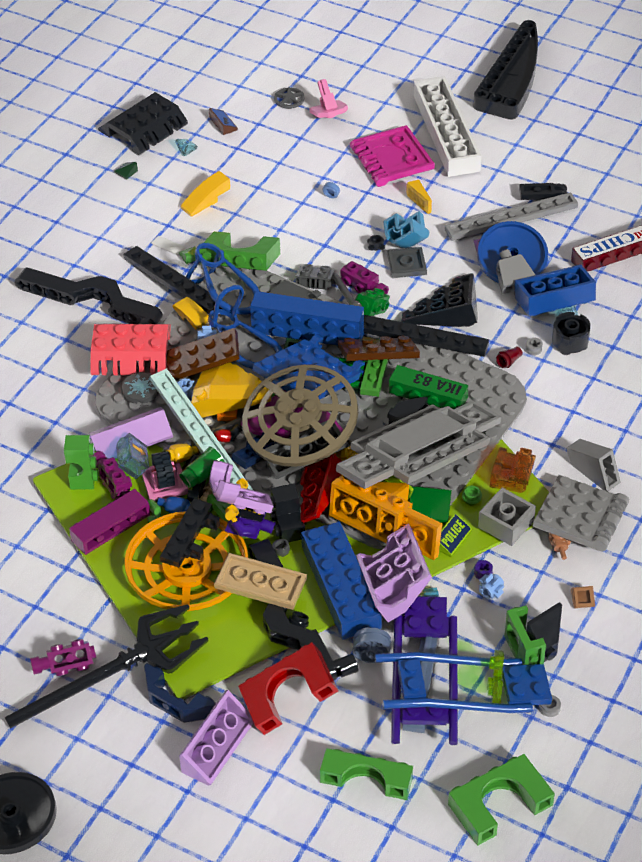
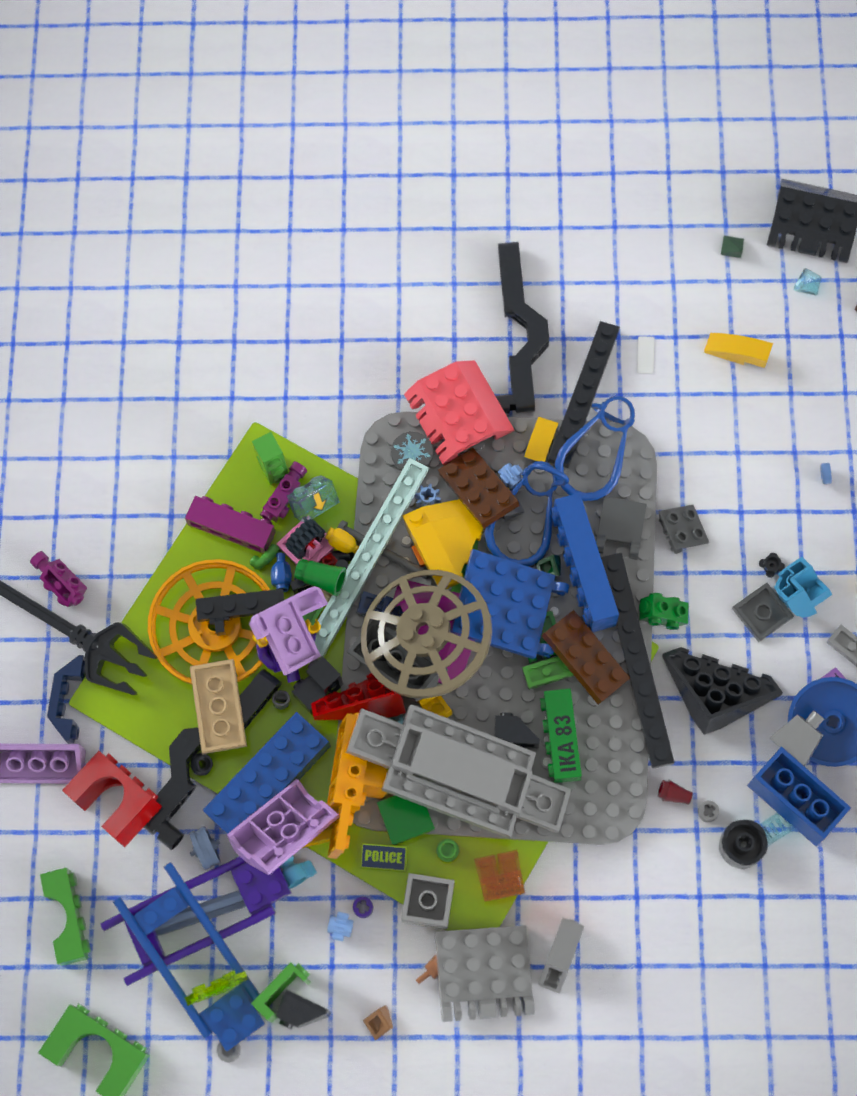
camera: 65 degrees right, 25 degrees up
lavender slope [89,407,173,459] -> none
bright green slope [179,246,196,264] -> none
bright green arch [199,231,281,271] -> none
arm [214,424,242,443] -> none
dark grey bar [332,273,362,307] -> none
magenta brick [340,261,389,294] -> none

